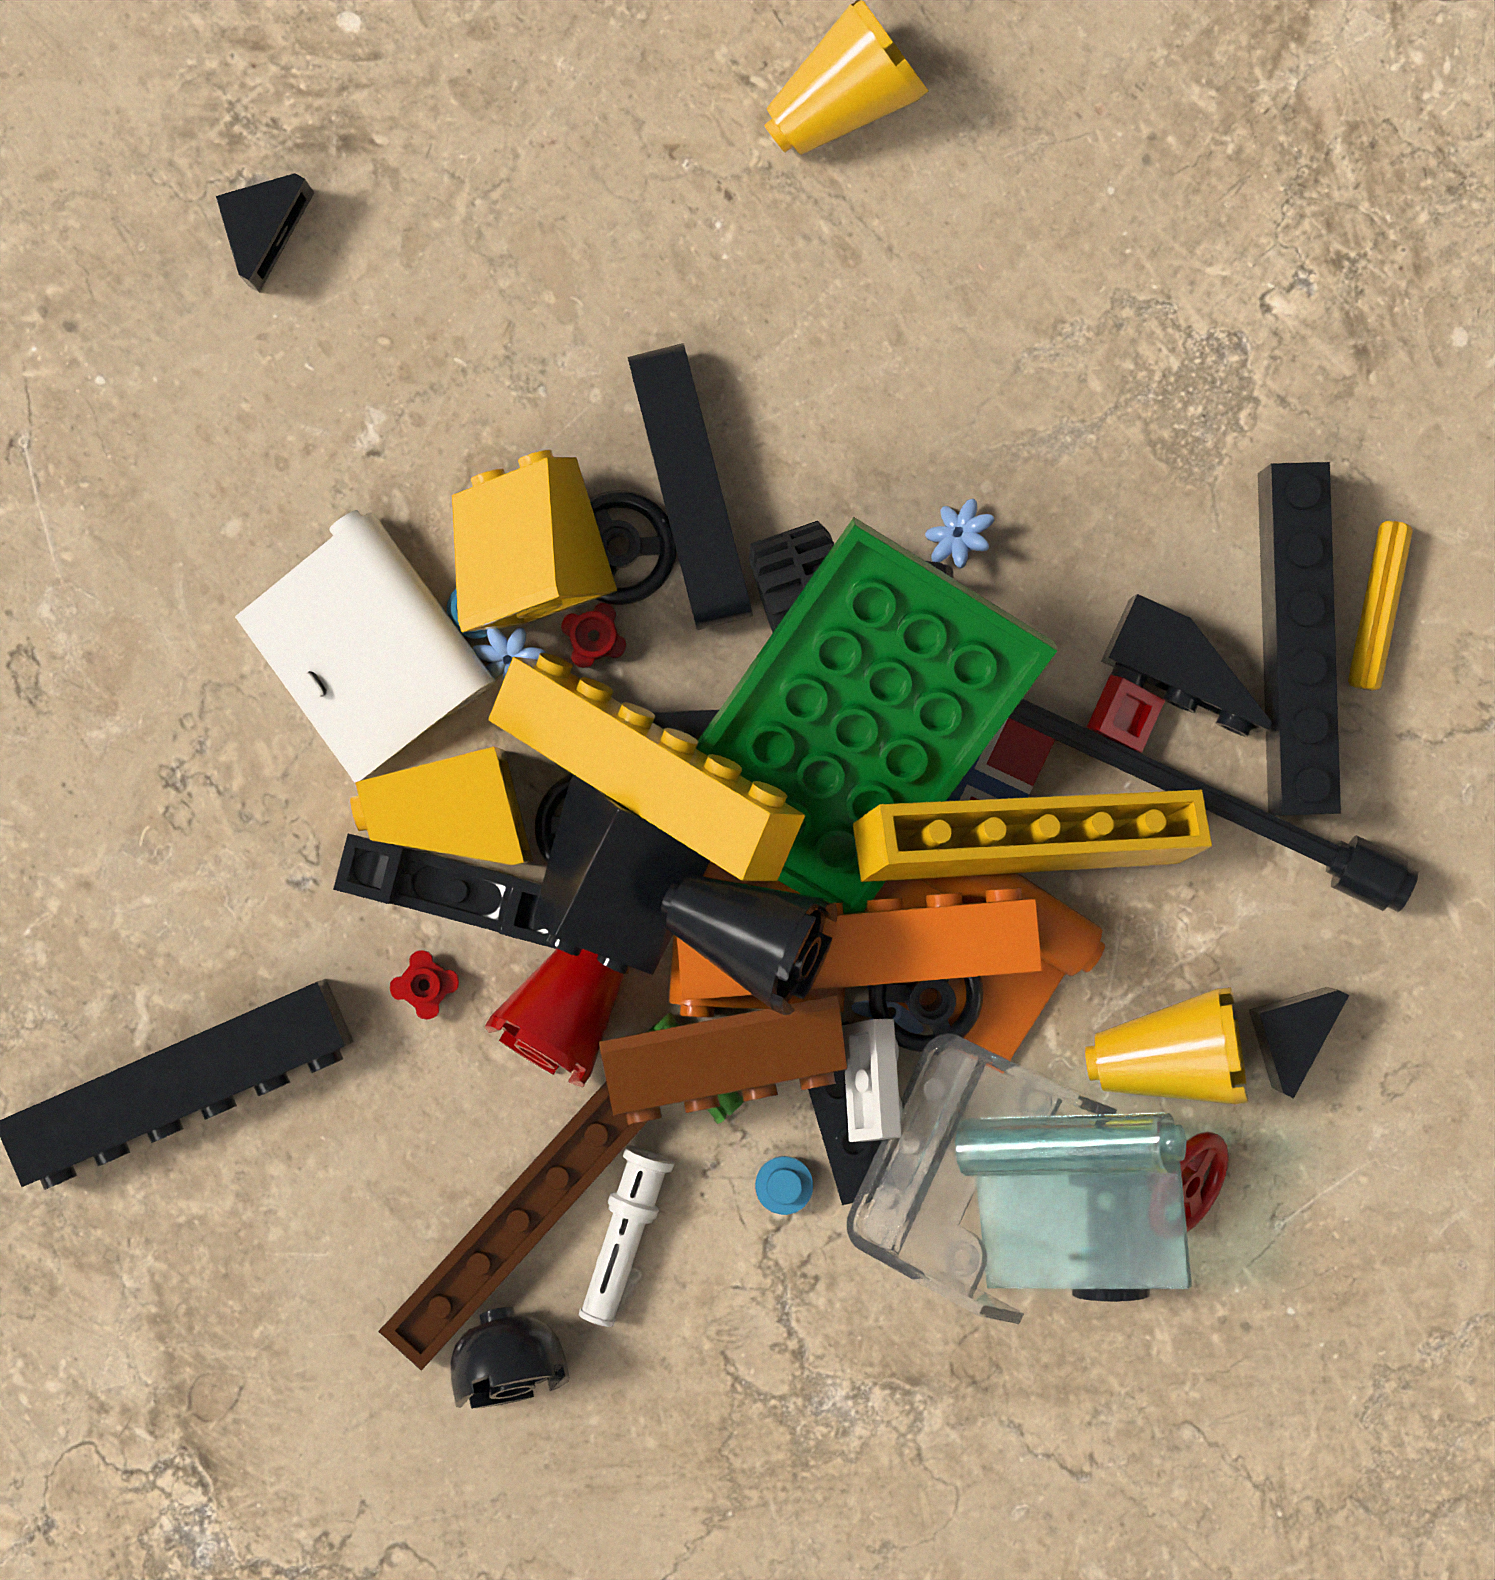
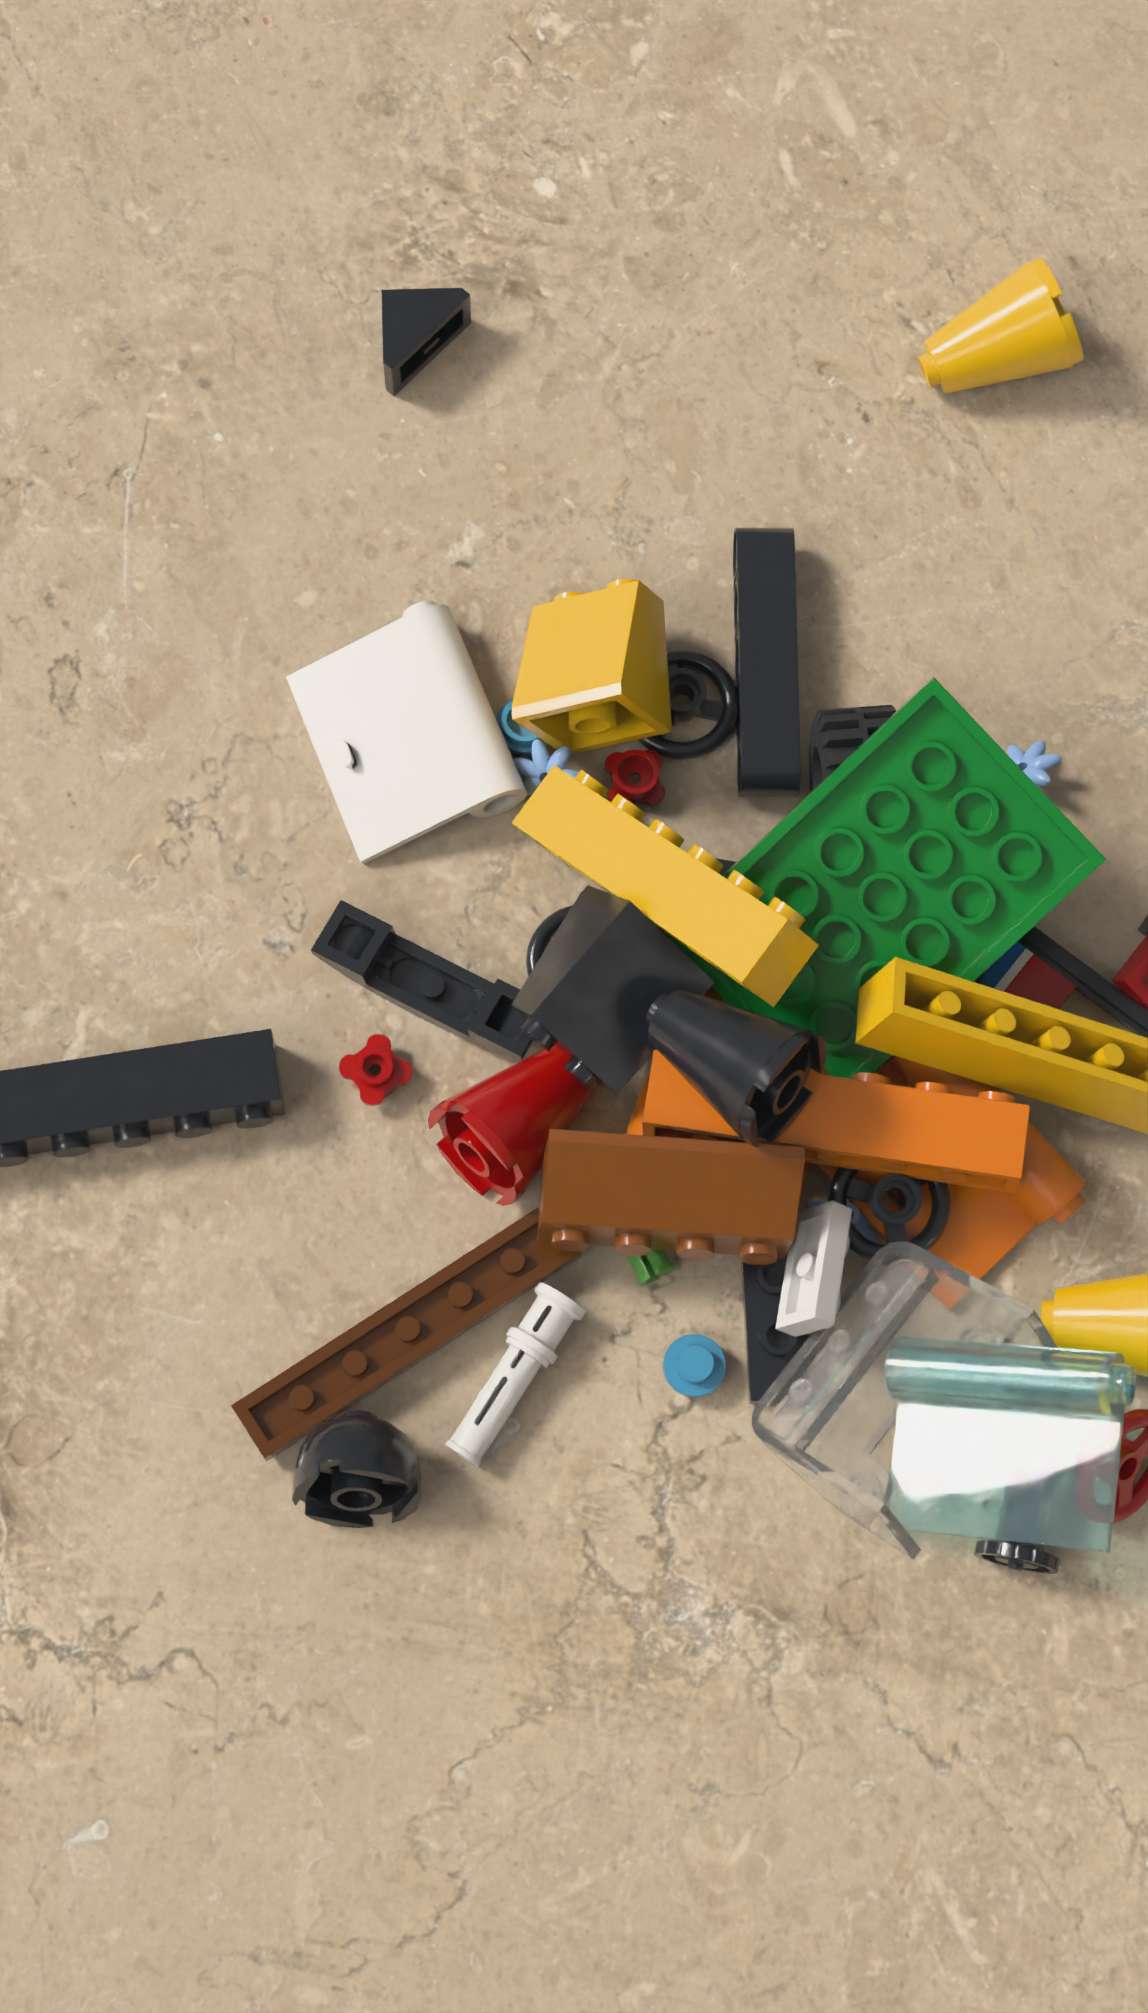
camera: 15 degrees right, 15 degrees down
yellow slope [350,746,533,865] -> none

